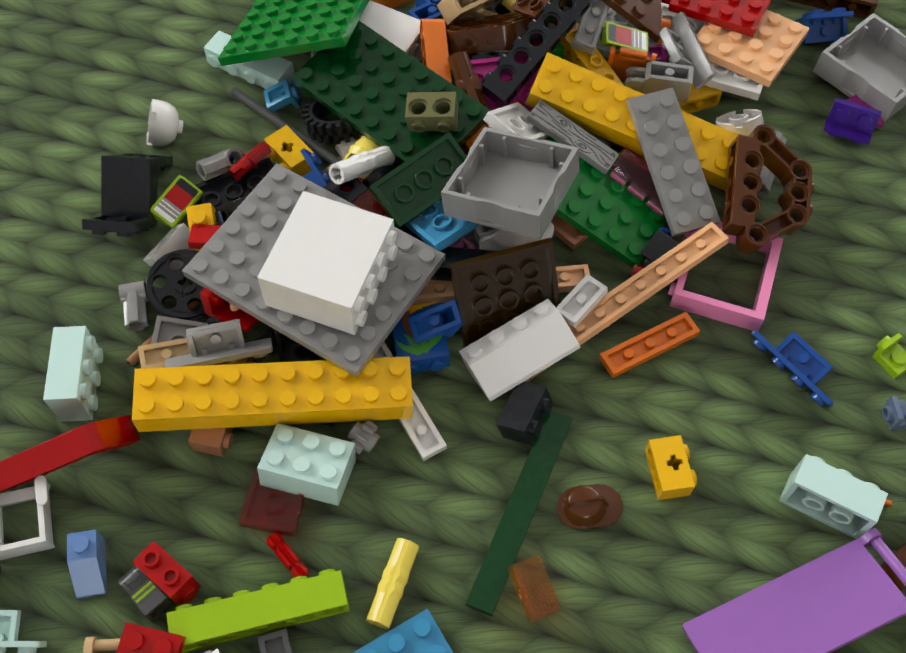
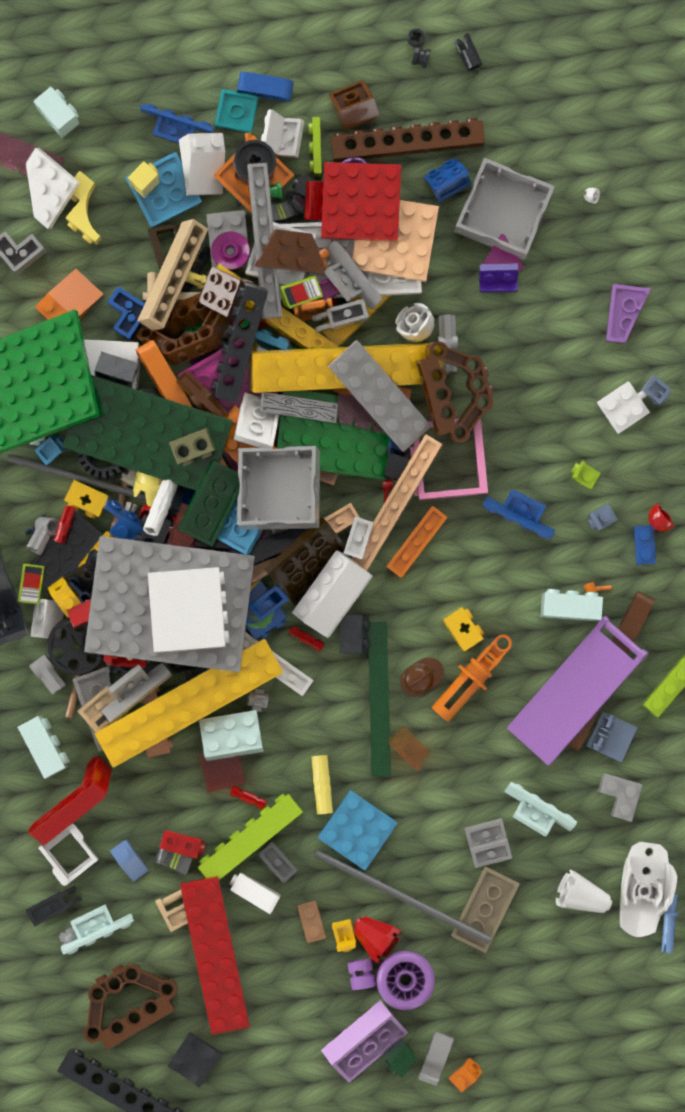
camera: 30 degrees left, 25 degrees up
none -> hinge [95,351,138,388]
none -> red axle [289,626,324,651]
none -> orange piece [431,635,512,723]

